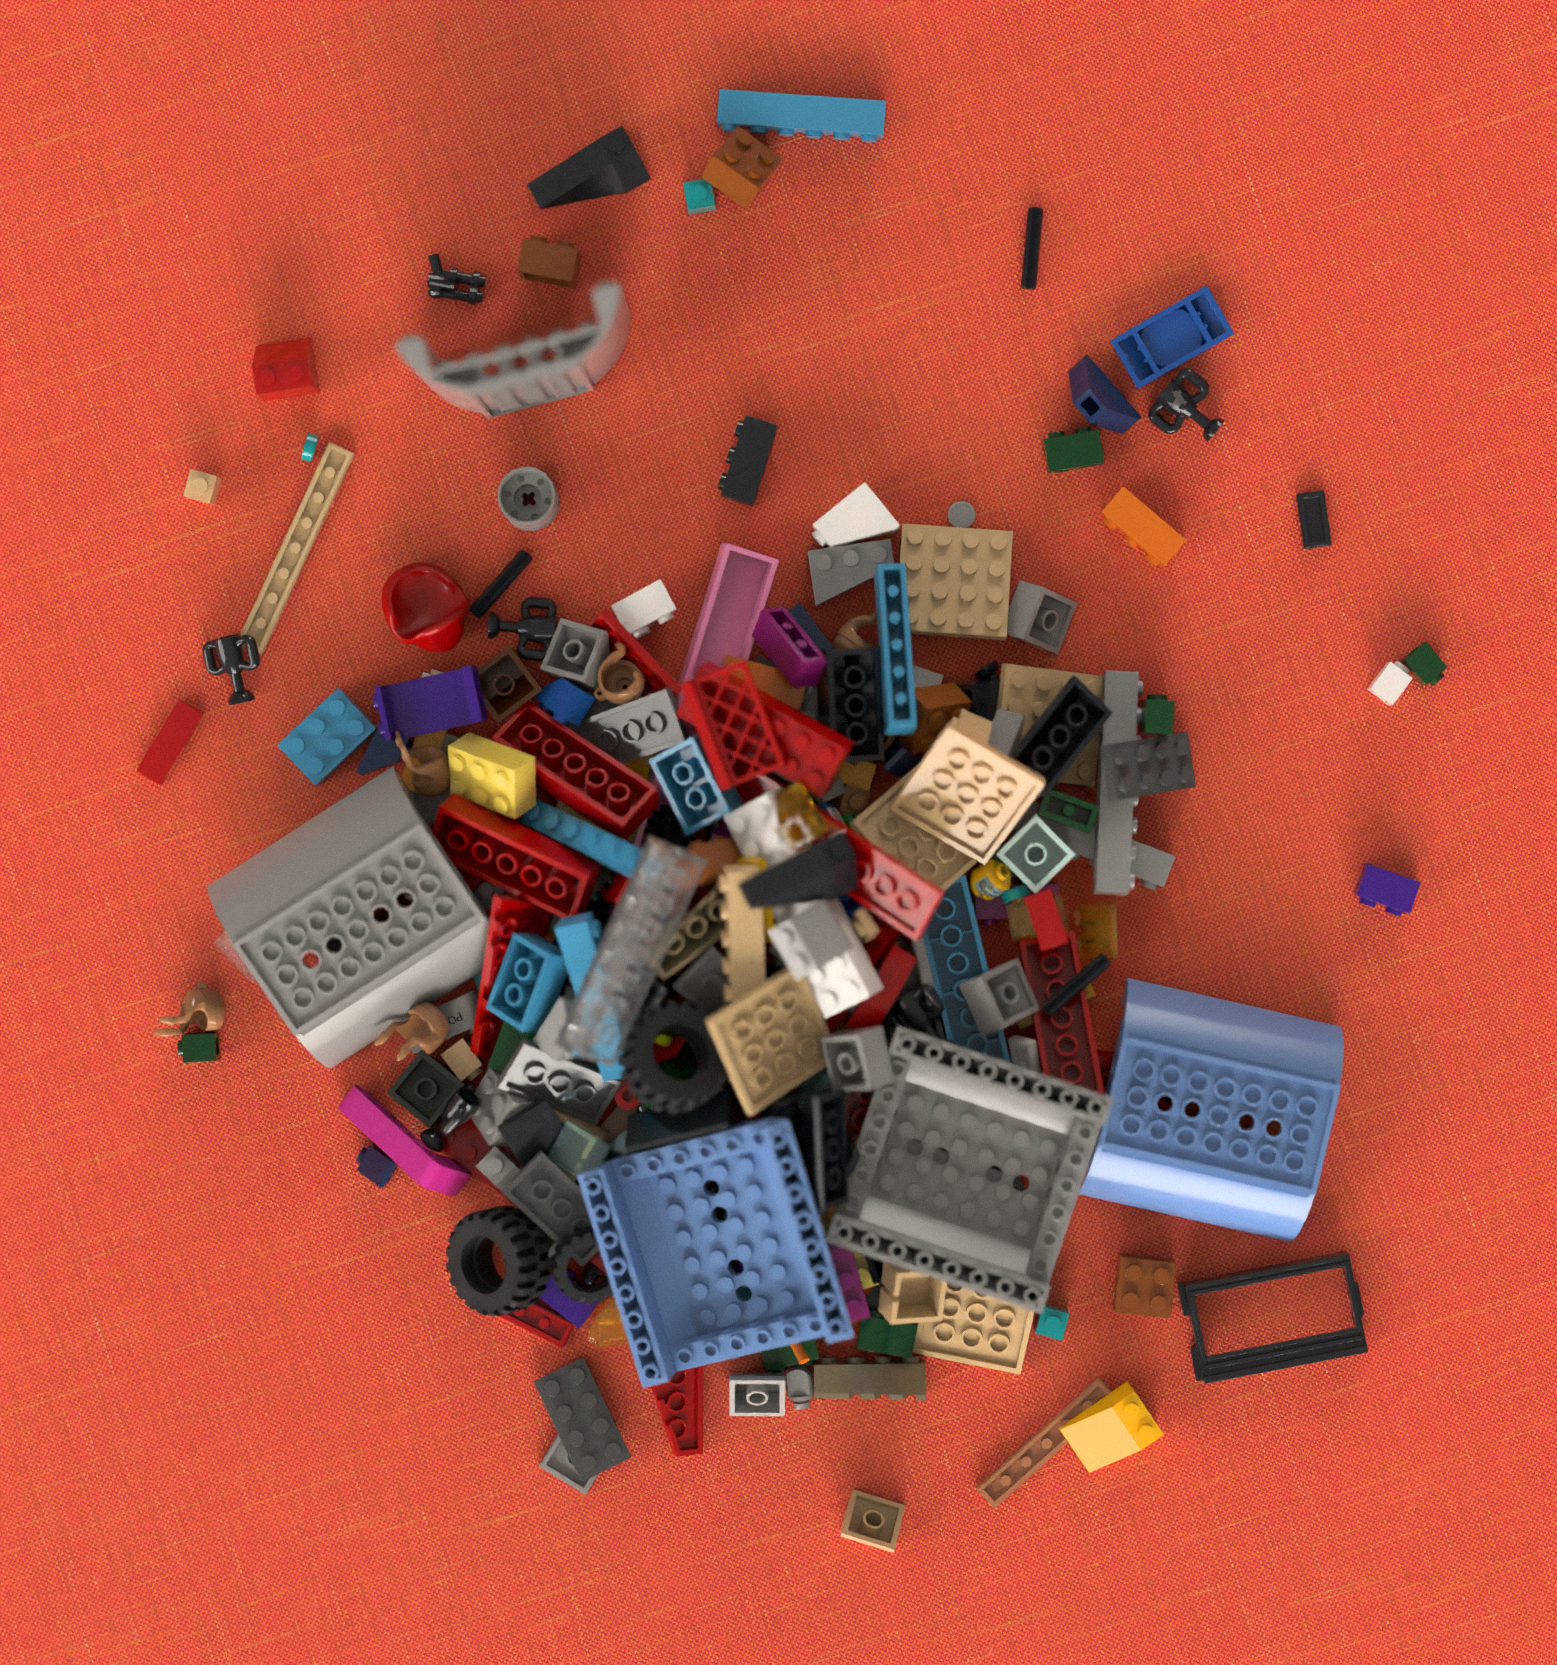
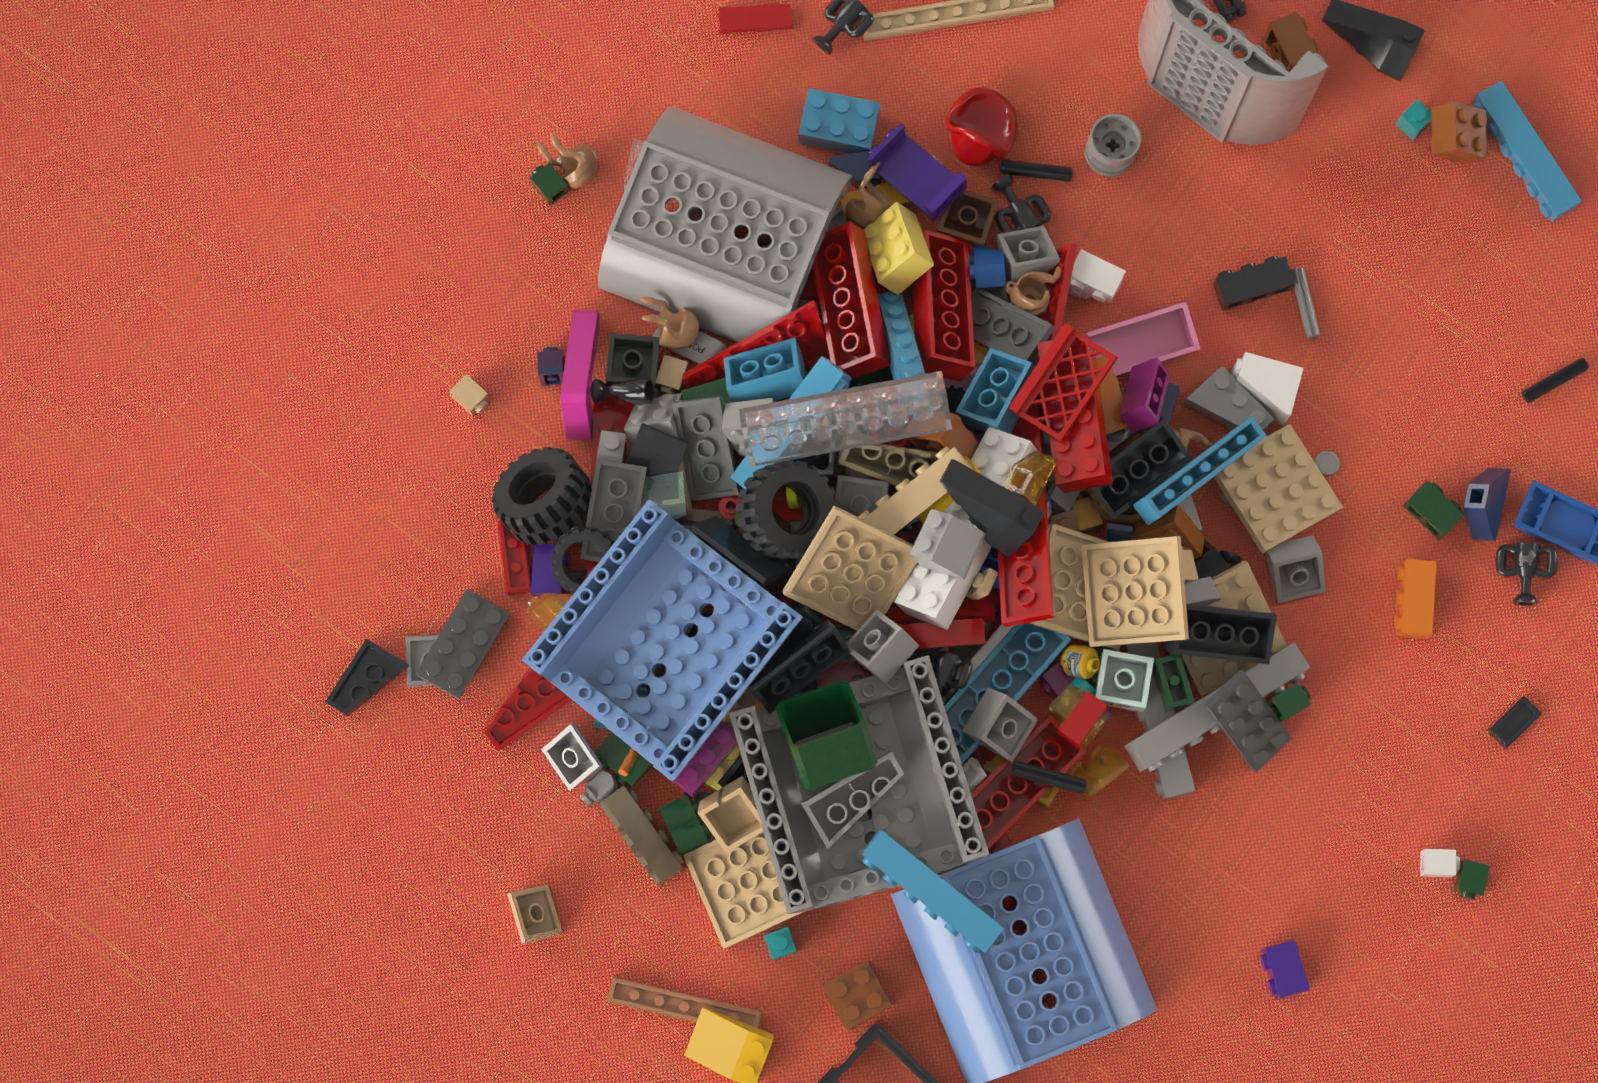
camera: 55 degrees right, 10 degrees down
none -> black wing [325,639,410,717]
none -> tan brick [449,374,490,417]
none -> dark green plate [776,680,878,791]
none -> light grey wedge [801,751,904,849]
none -> dark azure brick [860,829,1004,953]
none -> light grey axle [1291,267,1320,339]

